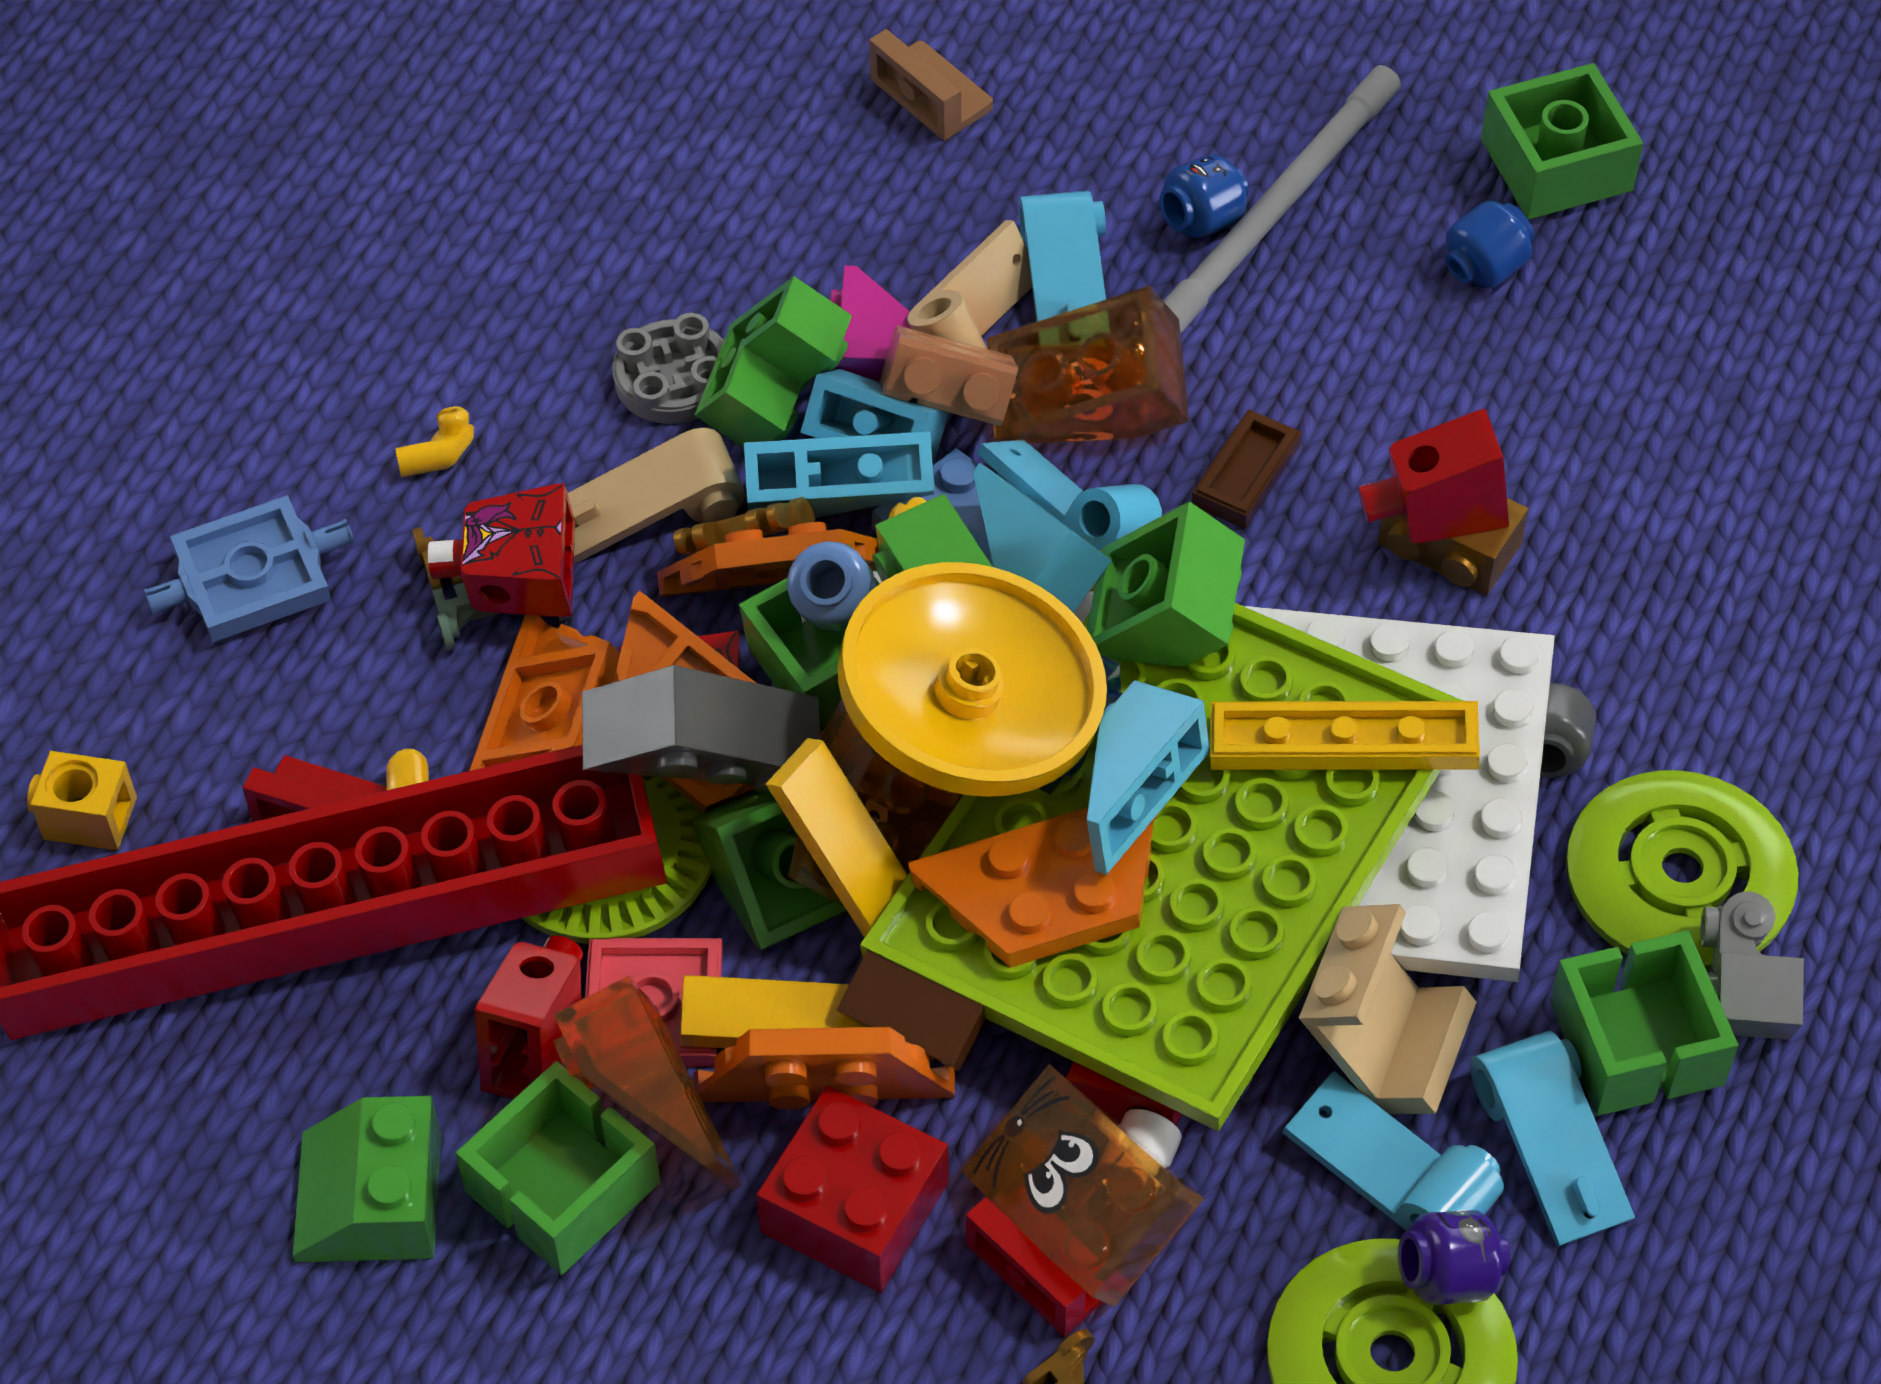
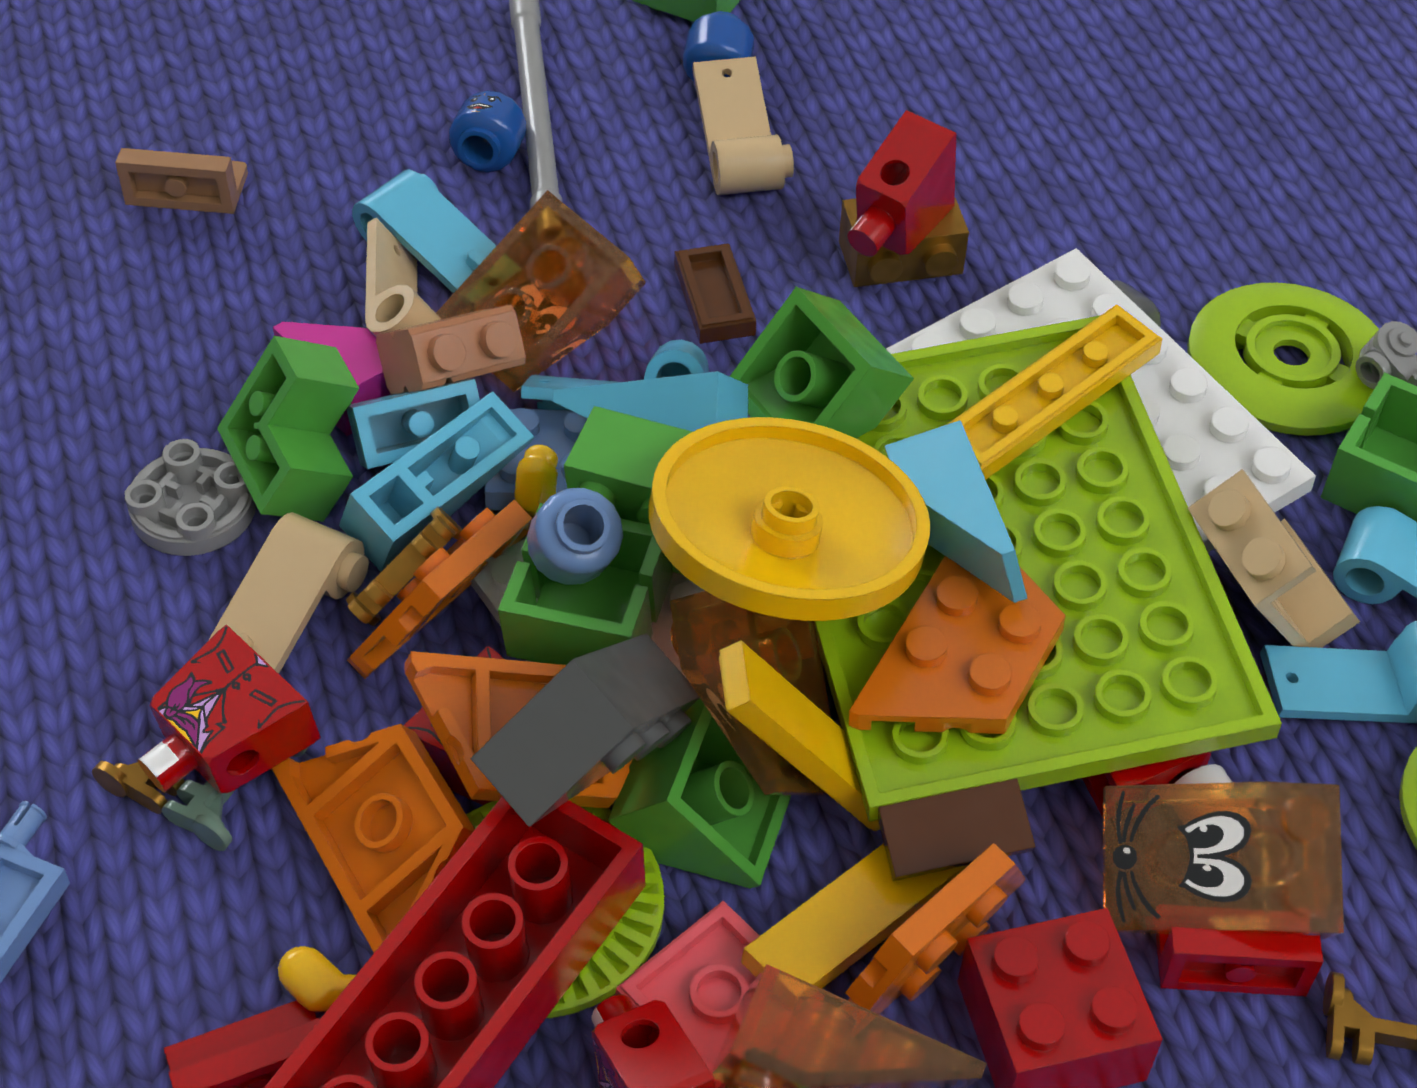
camera: 45 degrees left, 5 degrees down
yellow arm [395,406,474,478] -> none
none -> tan door [692,56,794,195]

